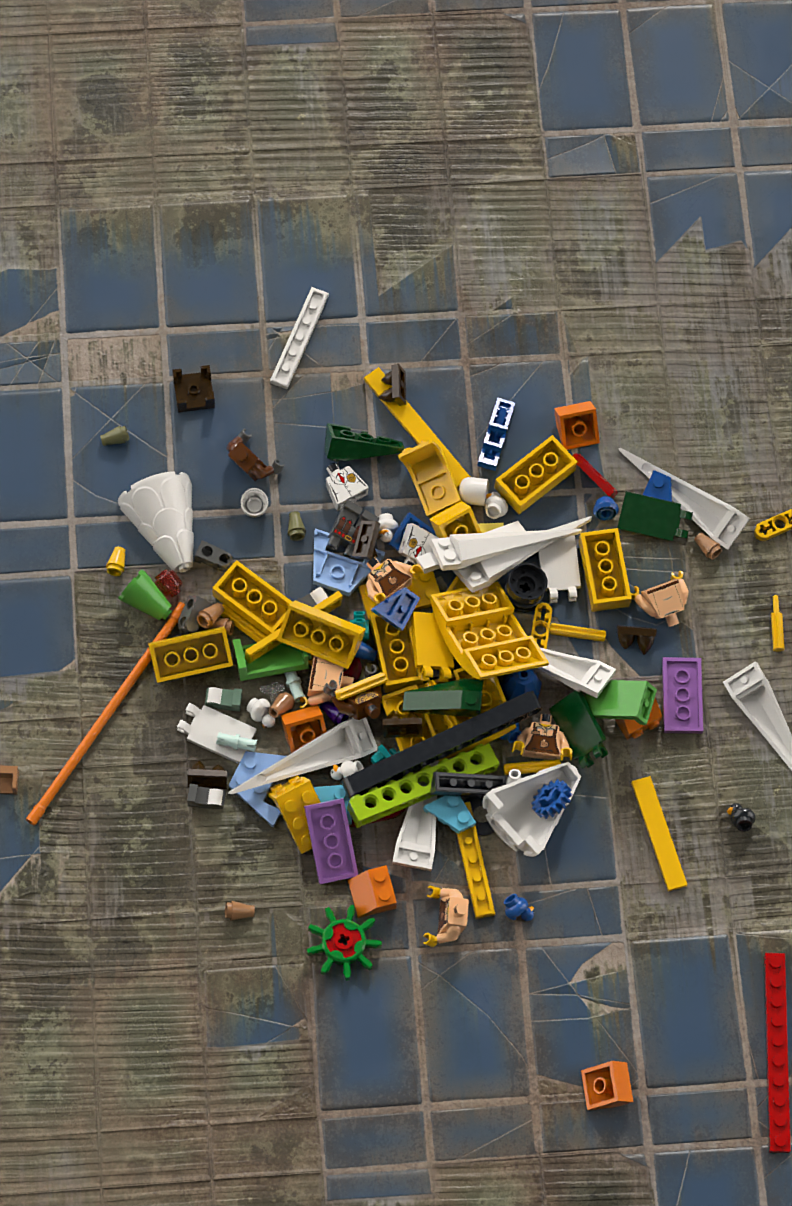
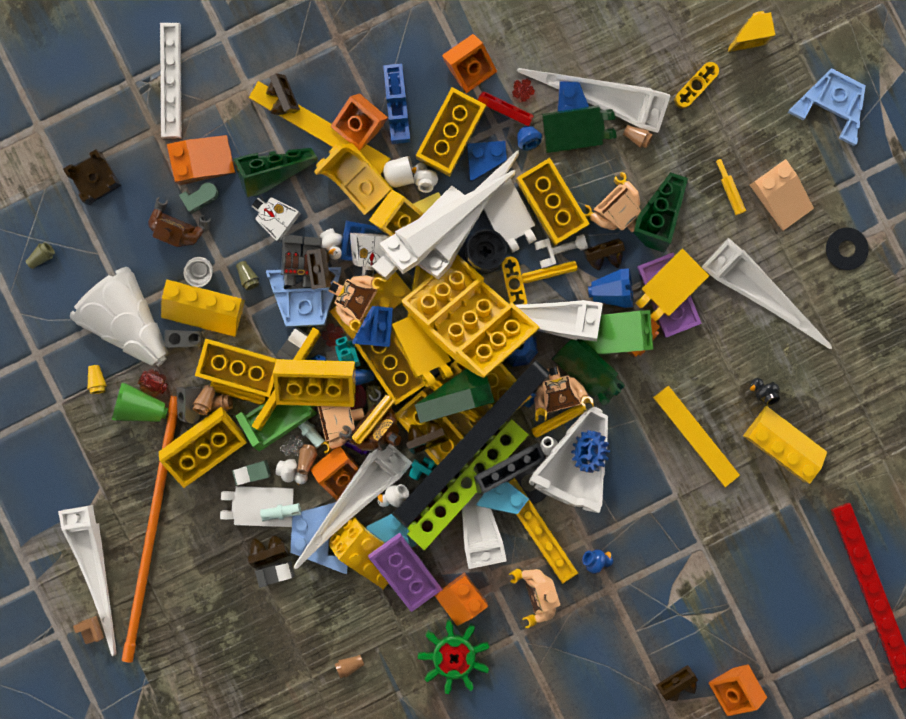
camera: 15 degrees left, 20 degrees up
none -> white plate [58,505,117,656]
none -> yellow slope [161,279,245,337]
none -> orange slope [167,135,235,185]
none -> sand green leg [179,183,219,214]
none -> clear red plant [321,323,344,347]
none -> orange slope [330,93,388,151]
none -> blue wing [467,141,507,181]
none -> clear red plant [512,78,535,102]
none -> white bar [534,234,588,268]
none -> blue cone [588,268,633,308]
none -> dark green wedge [633,172,688,253]
none -> yellow tile [635,248,709,321]
none -> dark brown tile [656,665,699,702]
none -> yellow slope [743,406,827,484]

